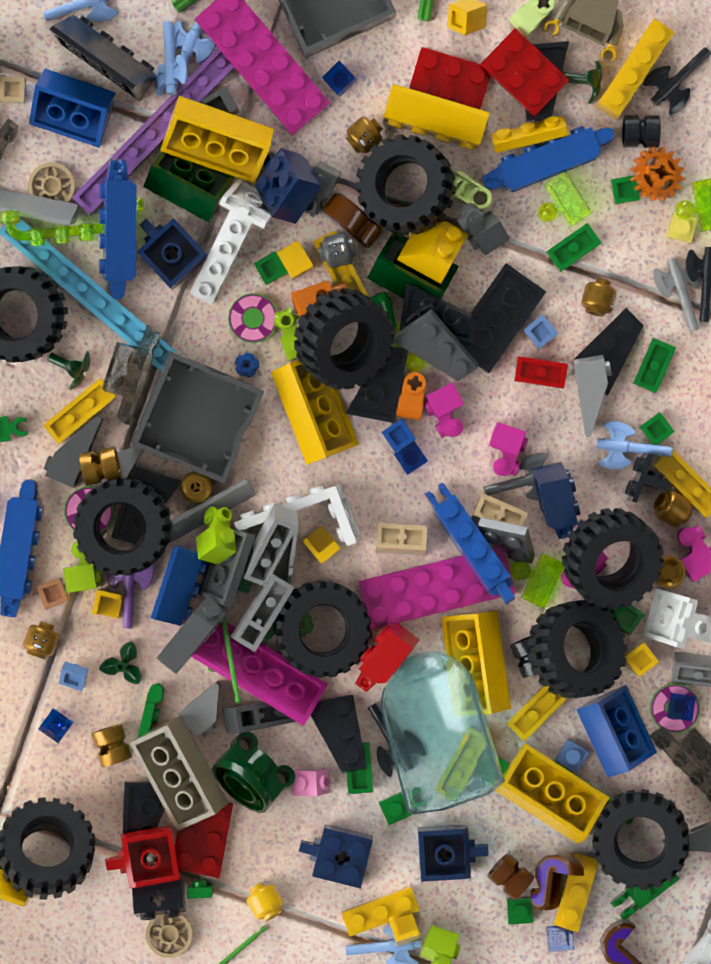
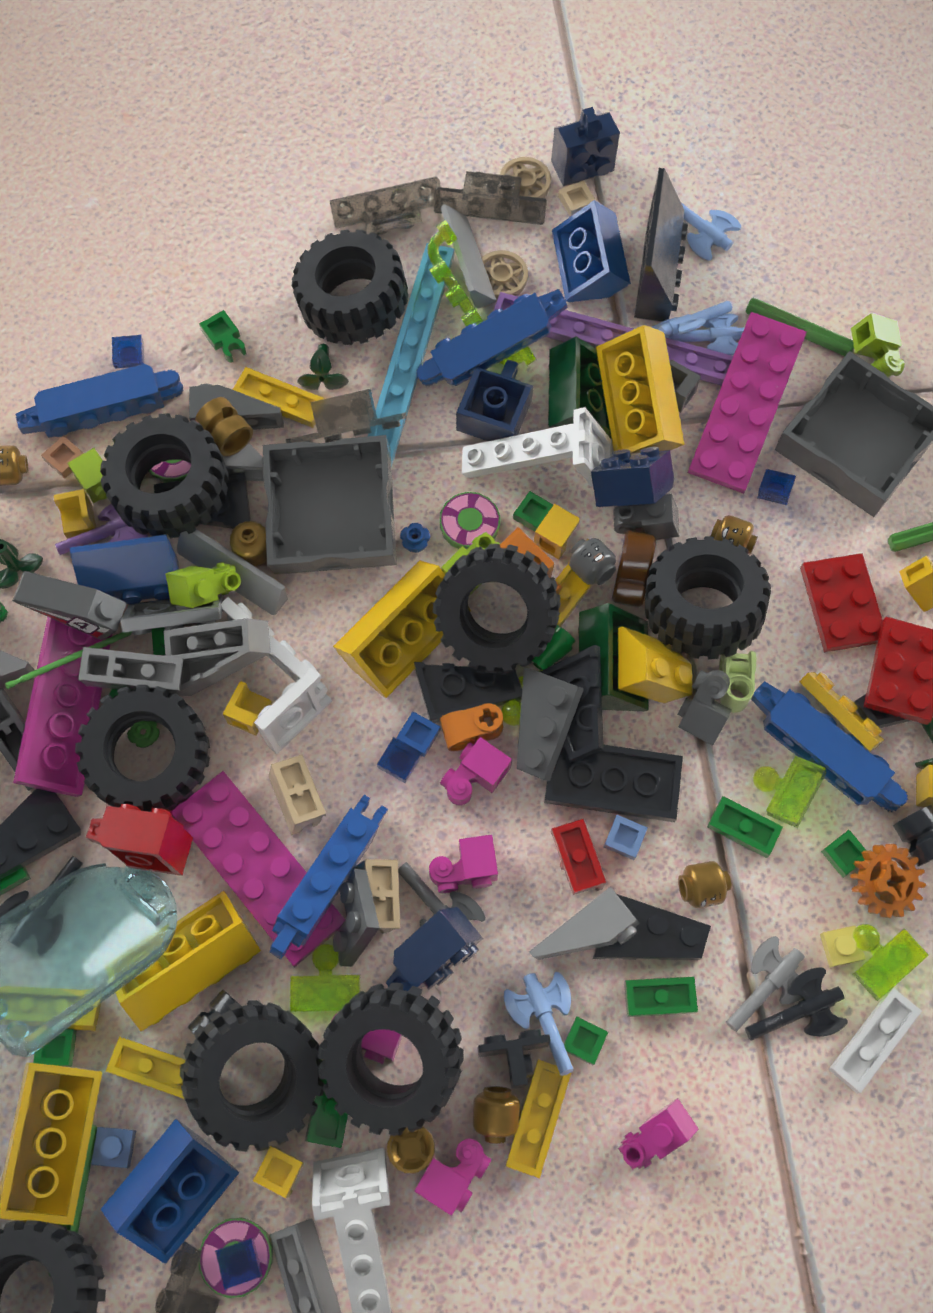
camera: 60 degrees right, 20 degrees down
yellow slope [383,84,490,151] -> none

